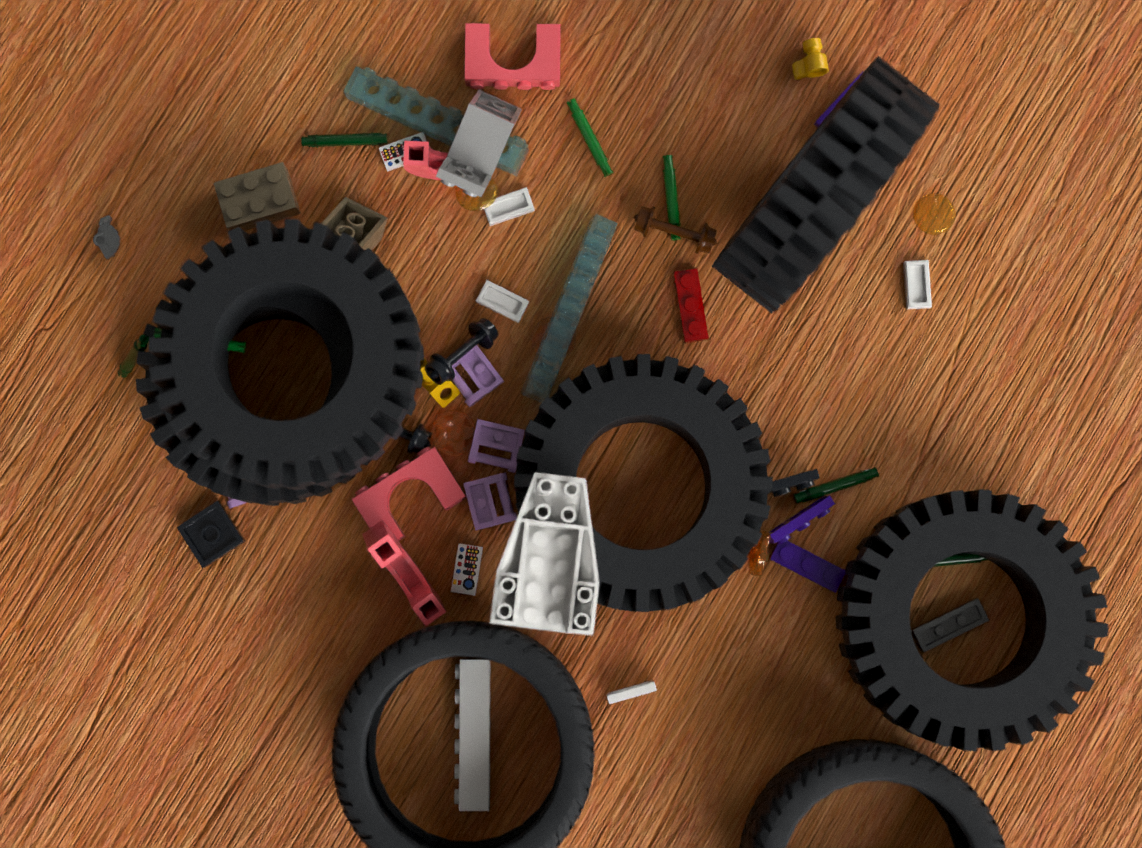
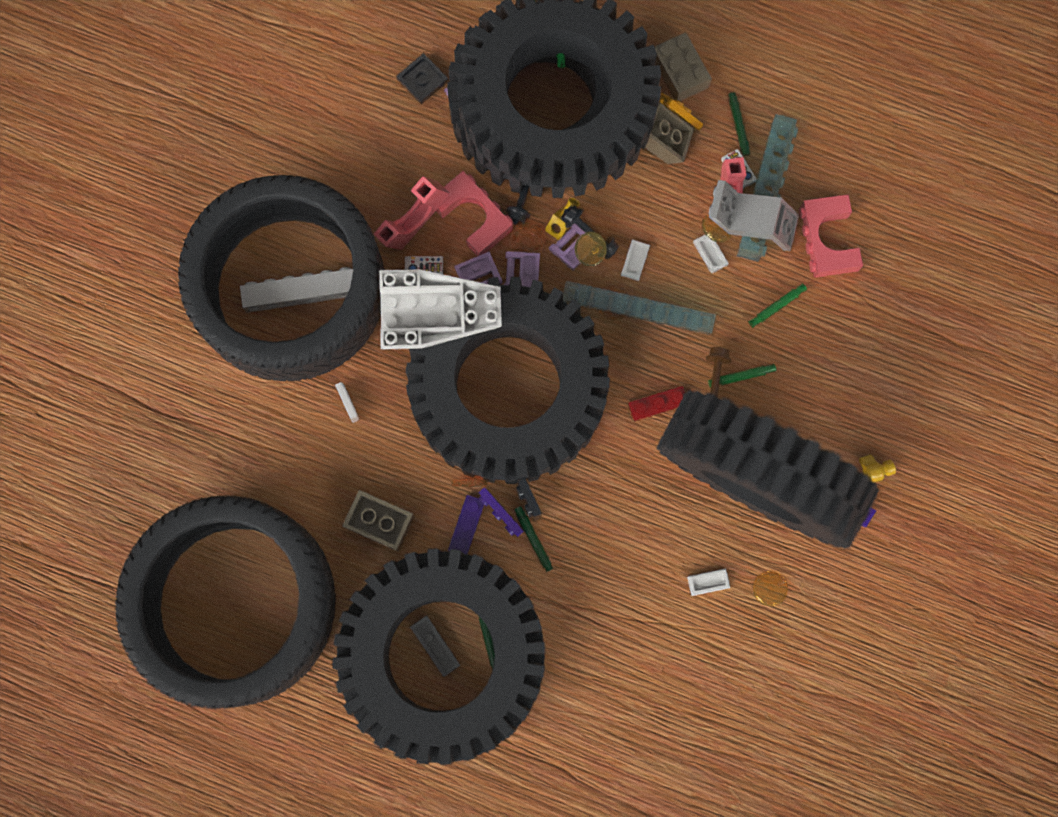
camera: 80 degrees right, 5 degrees down
none -> dark tan brick [342,490,415,552]
none -> clear yellow piece [575,232,607,266]
none -> light orange wing [659,93,703,131]

